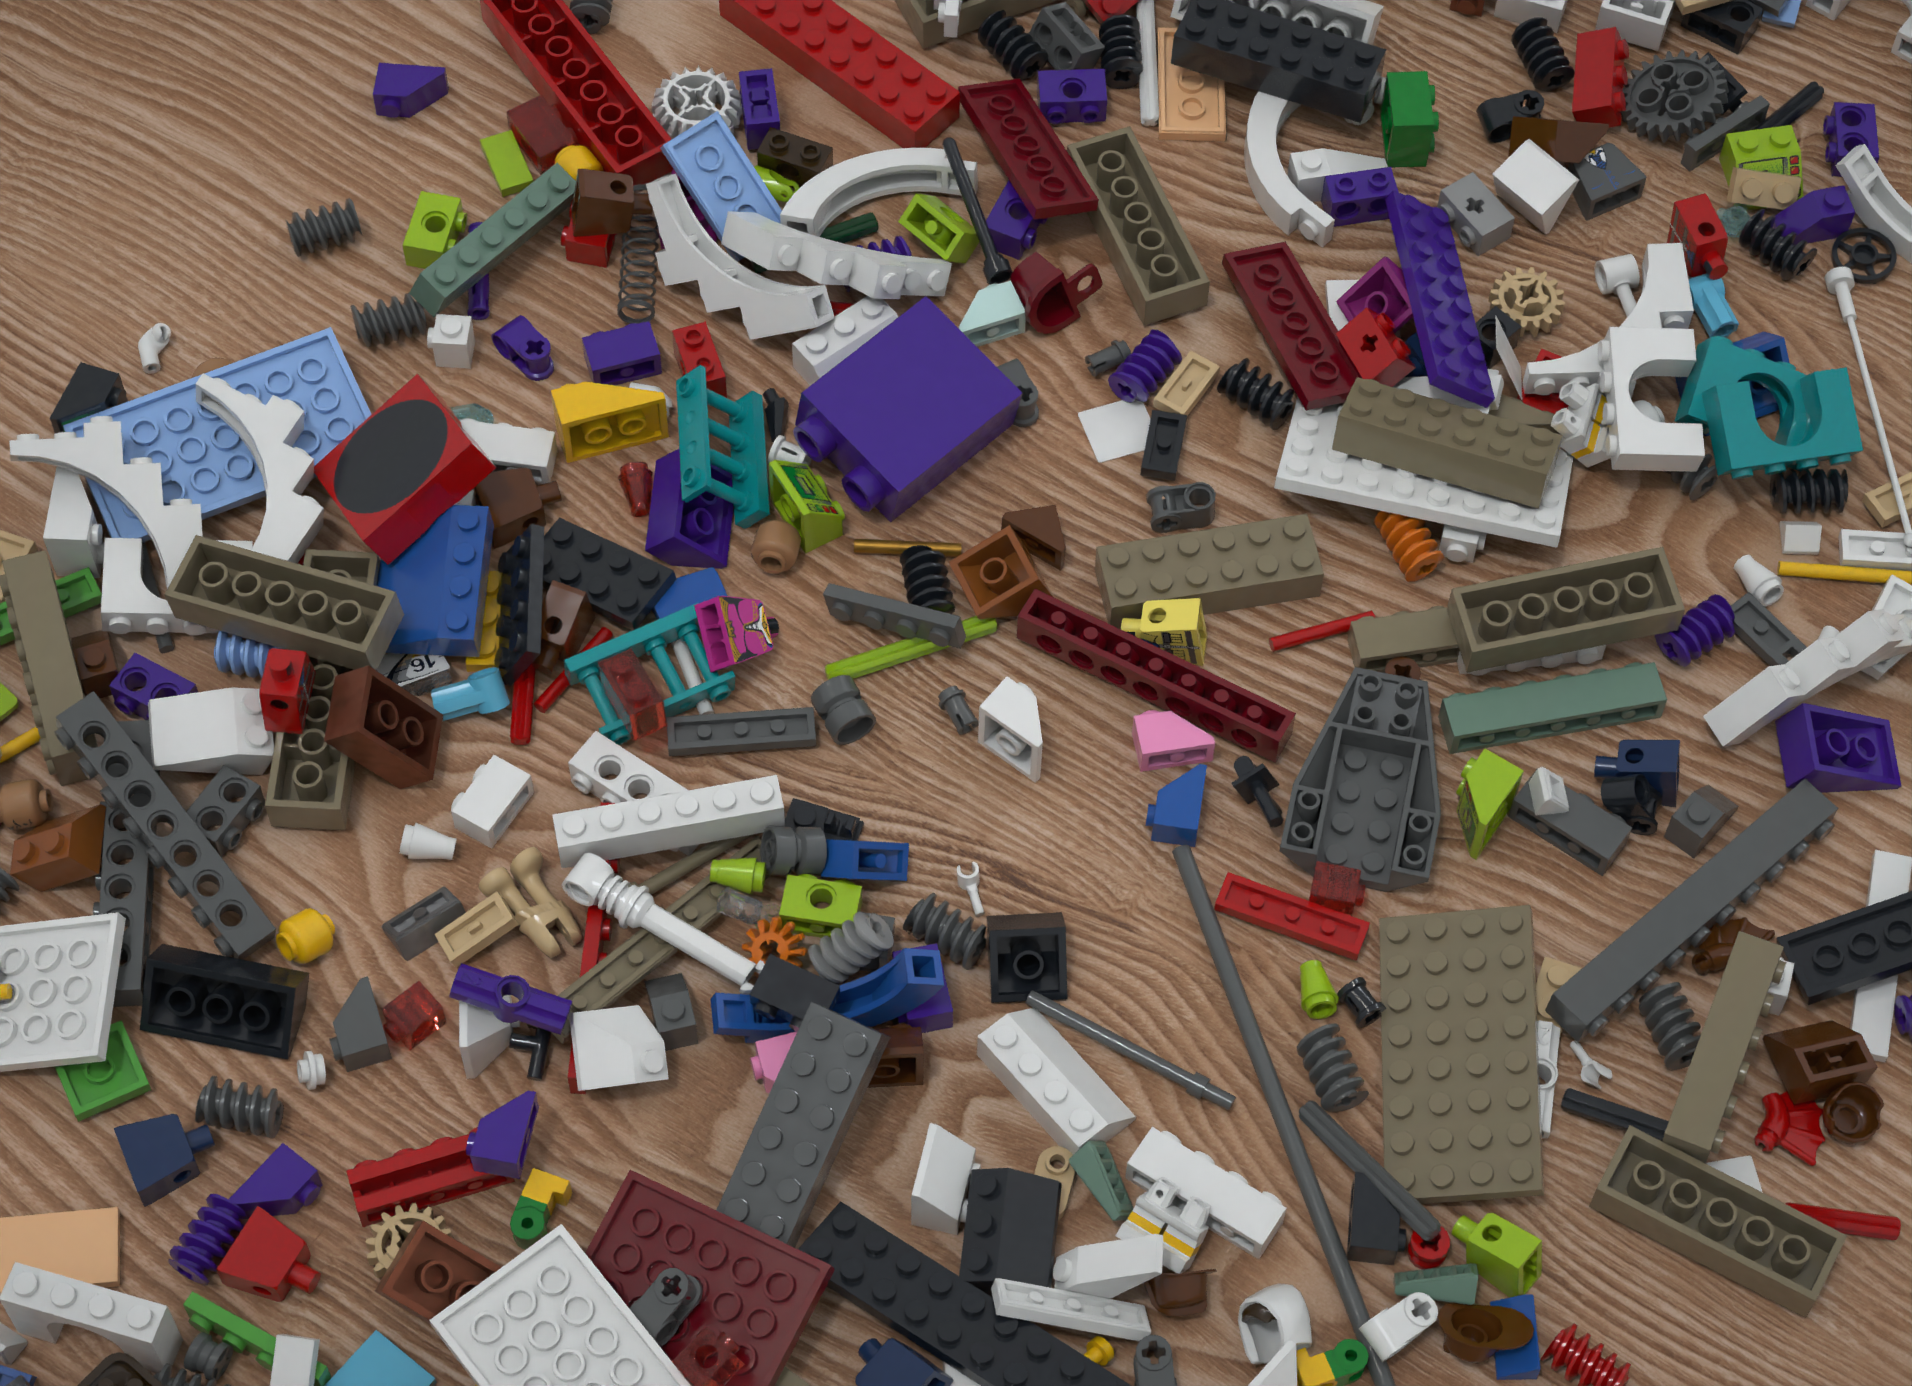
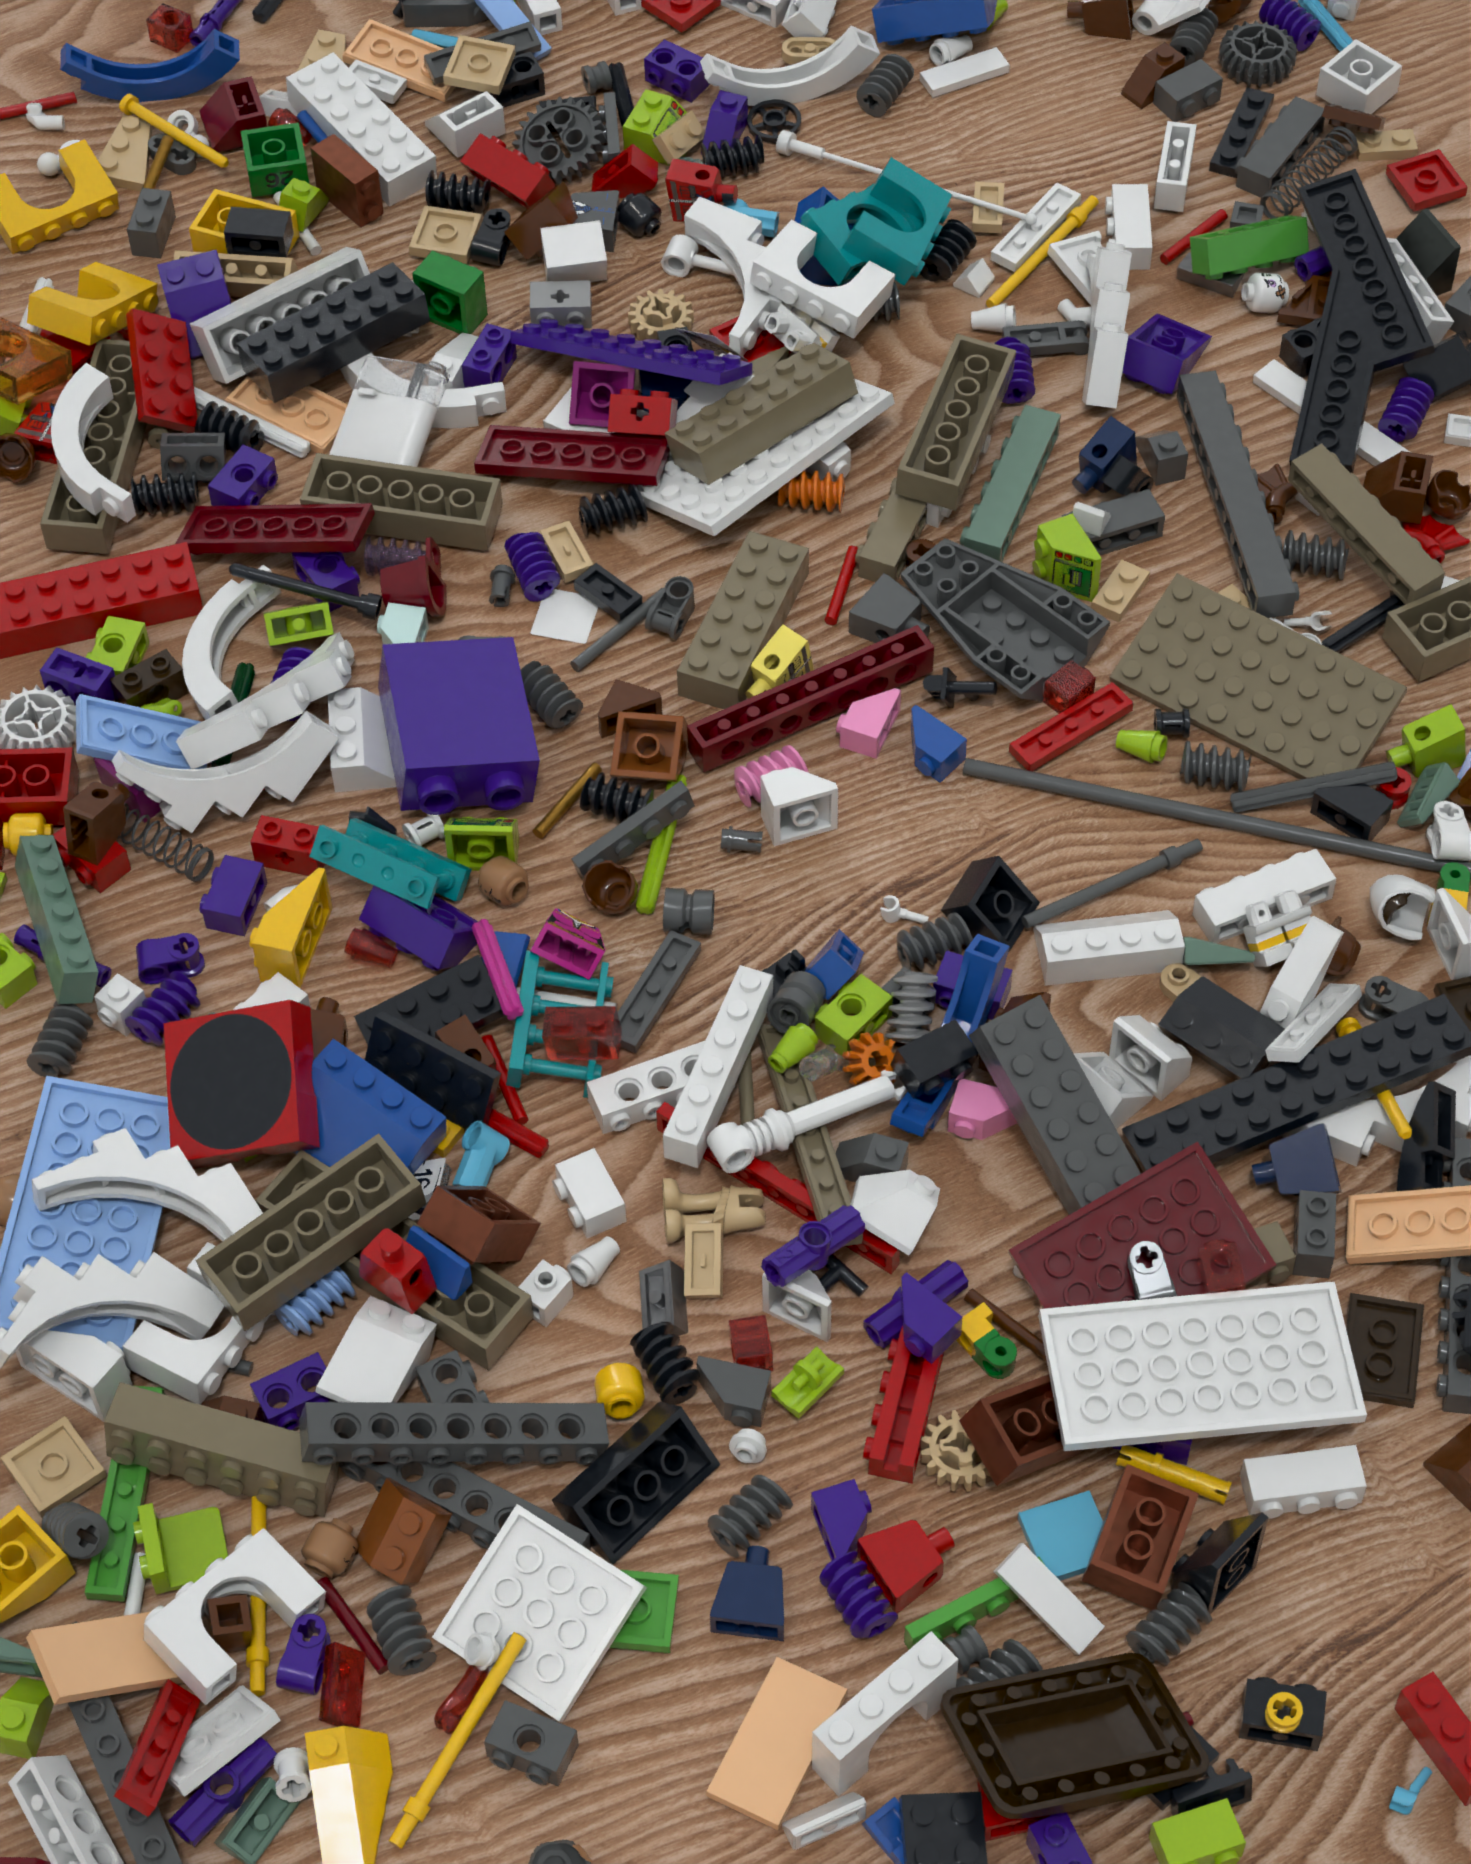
camera: 55 degrees left, 5 degrees down
none -> lime brick [86,616,149,676]
none -> dark purple piece [125,971,201,1046]
none -> white door [329,355,450,467]
none -> clear purple piece [364,536,434,576]
none -> blue slope [406,1225,473,1300]
none -> tan plate [409,205,482,264]
none -> dark pink axle [472,919,524,1020]
none -> white brick [518,1259,573,1327]
none -> dark grey piece [521,661,583,729]
none -> dark grey bar [570,588,663,672]
none -> dark grey wheel [581,61,612,95]
none -> reddish brown hair [582,860,638,915]
none -> red slope [592,144,658,198]
none -> black head [617,193,662,238]
none -> black piece [630,1321,700,1405]
none -> bright pink piece [734,745,809,808]
none -> lime hips [771,1346,844,1418]
none -> dark grey torso [848,573,930,643]
none -> dark purple piece [863,1260,969,1348]
none -> reddish brown bar [964,1288,1047,1362]
none -> white slope [1073,1052,1154,1129]
none -> tan plate [1091,559,1150,622]

